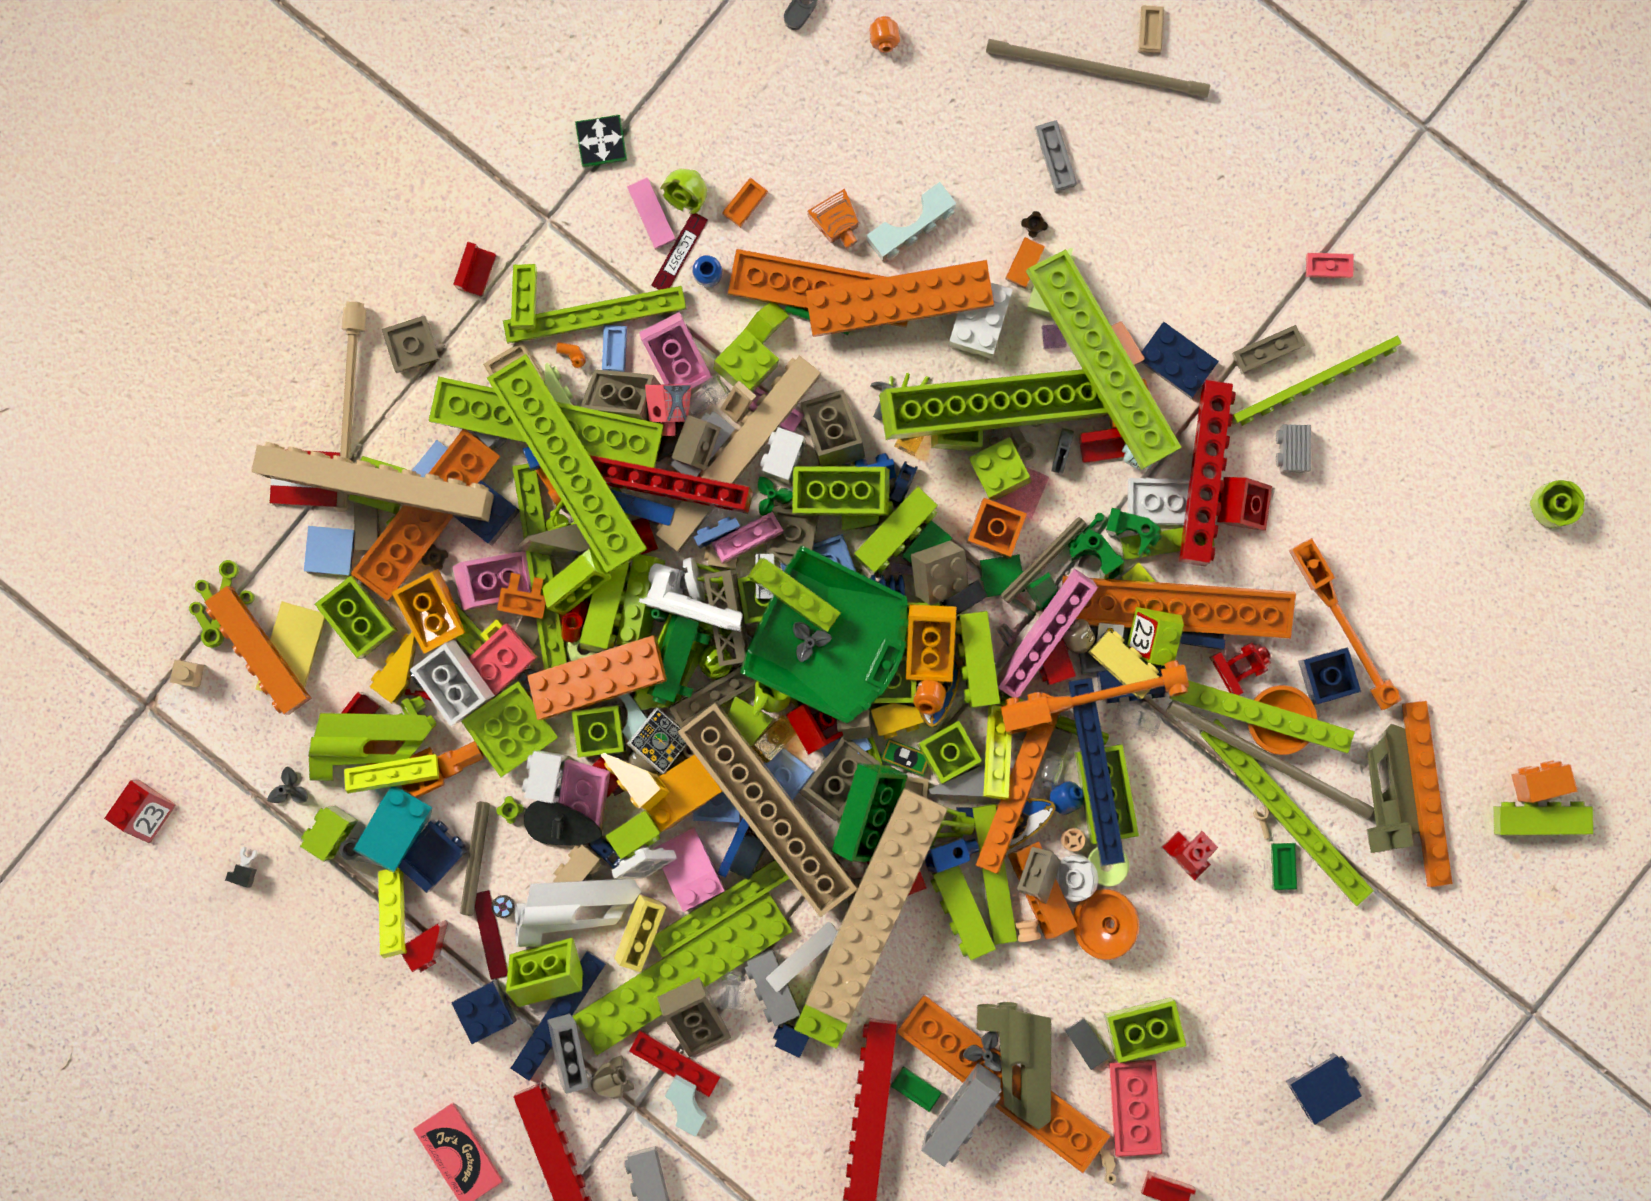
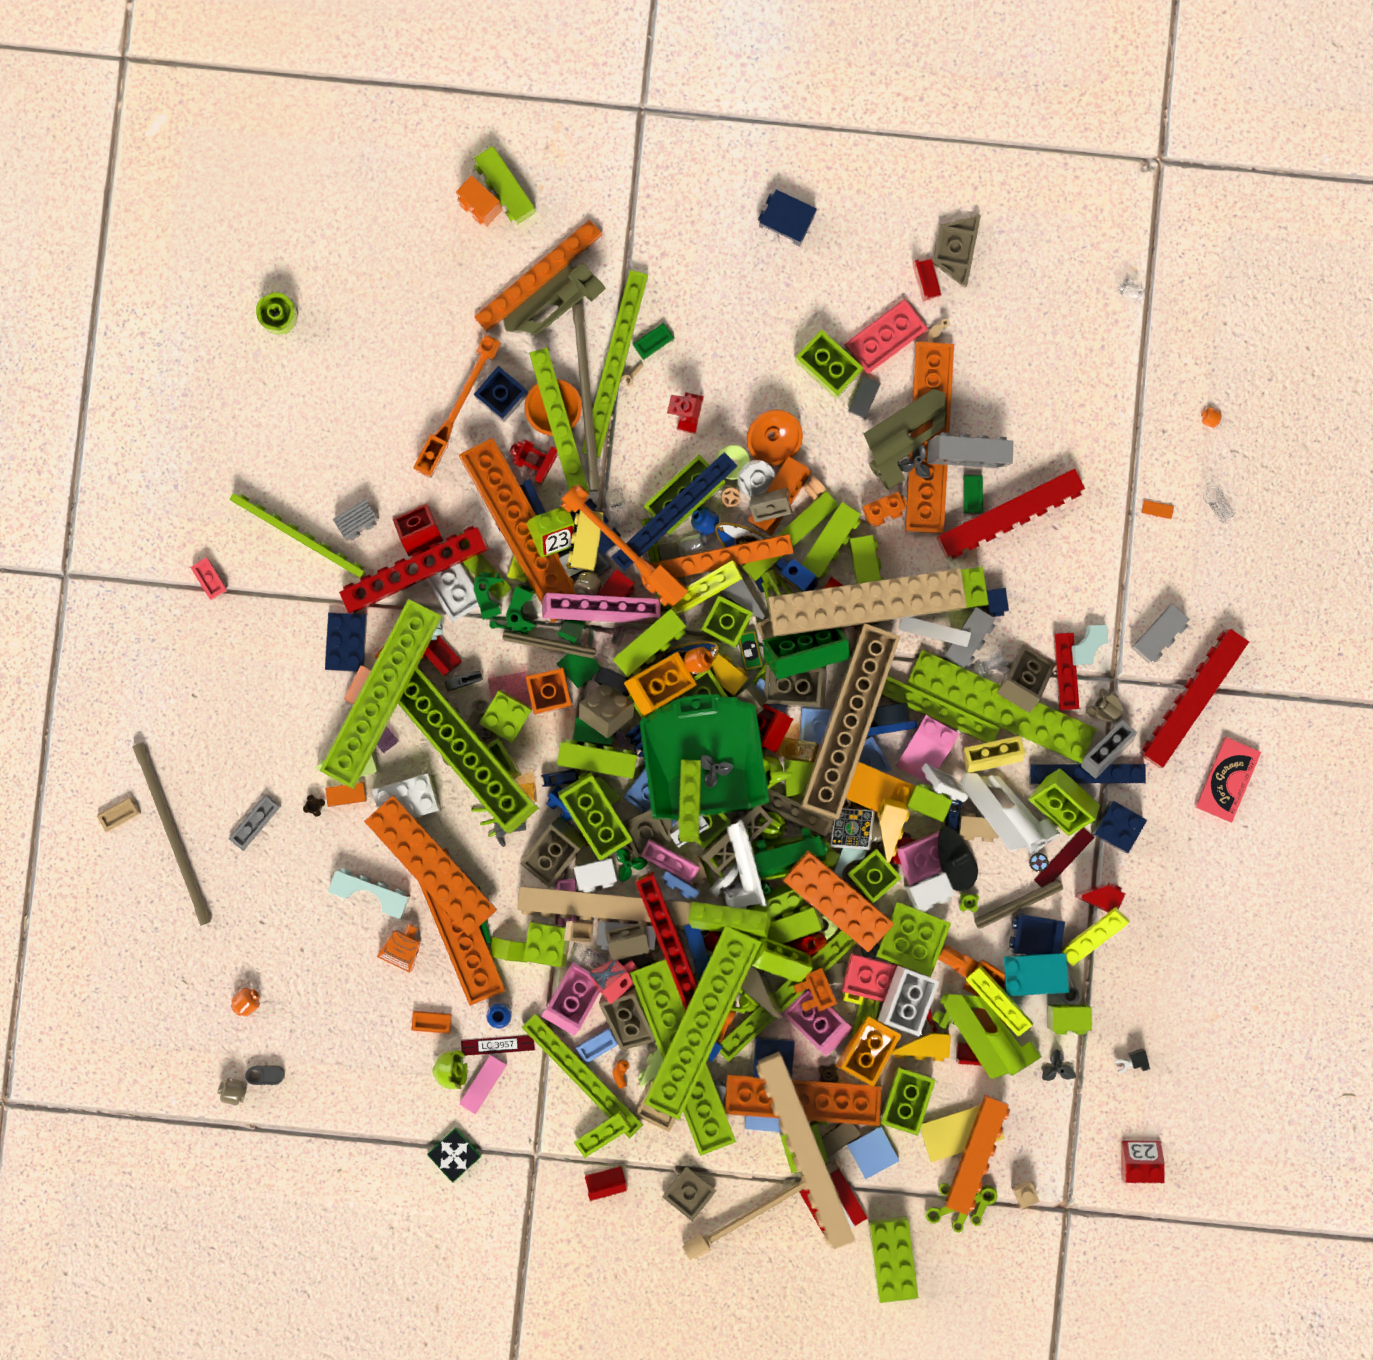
camera: 125 degrees left, 0 degrees up
dark tan plate [1232,325,1305,374] -> none
none -> lime brick [688,902,771,938]
none -> lime brick [849,535,884,584]
none -> orange brick [862,492,907,527]
none -> lime brick [868,1216,919,1303]

